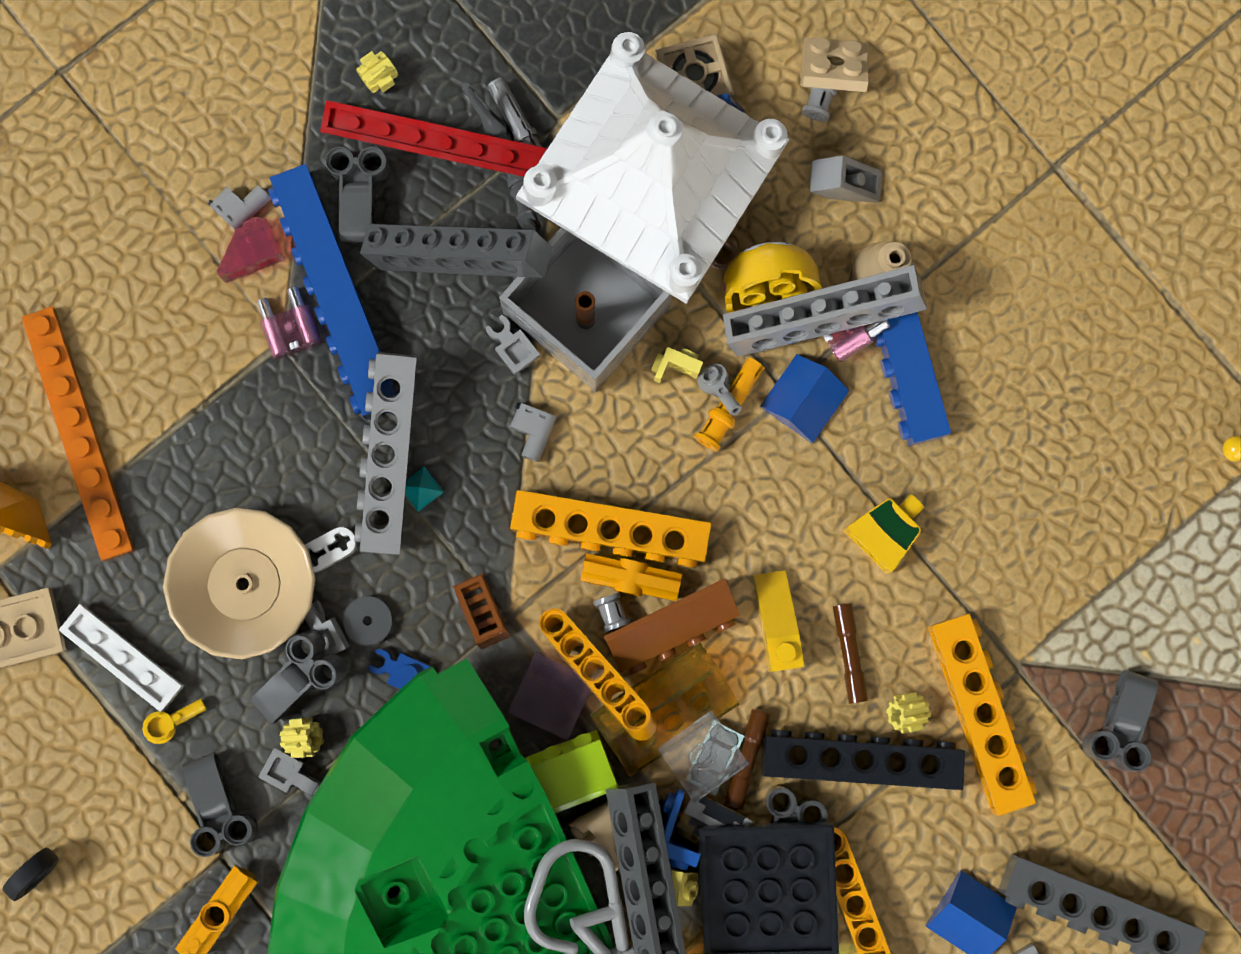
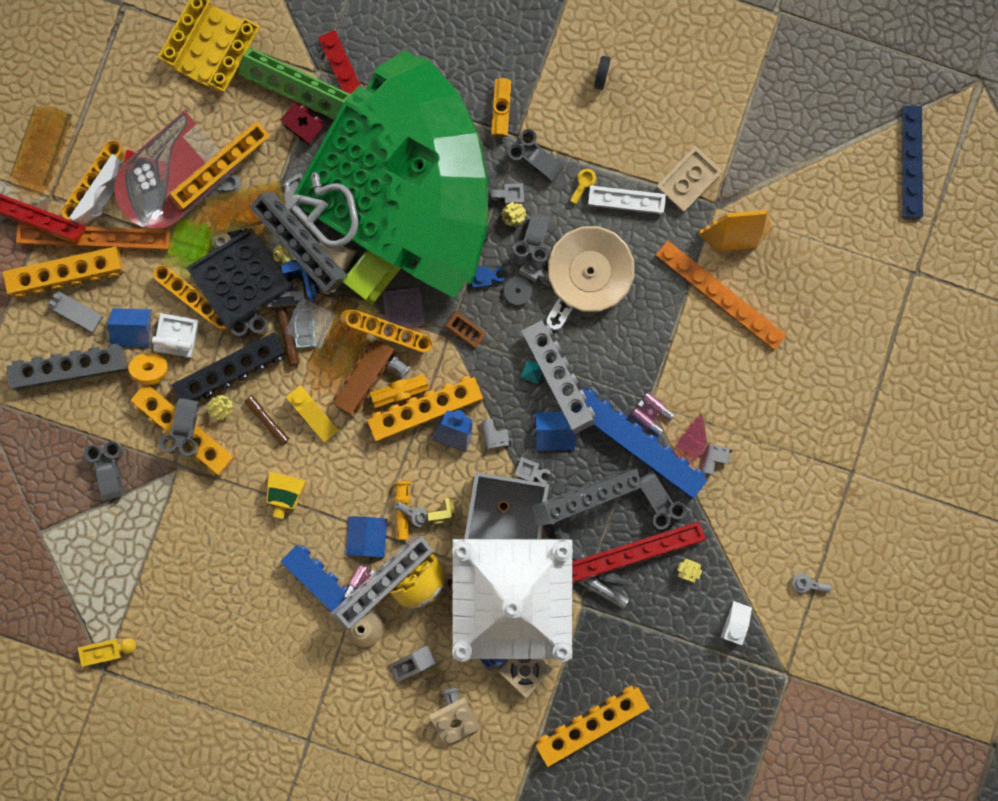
camera: 150 degrees right, 0 degrees up
none -> light orange tile [128,353,168,385]
none -> white plate [152,313,199,358]
none -> dark grey piece [159,398,200,458]
none -> blue torso [432,410,472,452]
none -> blue slope [535,412,575,451]

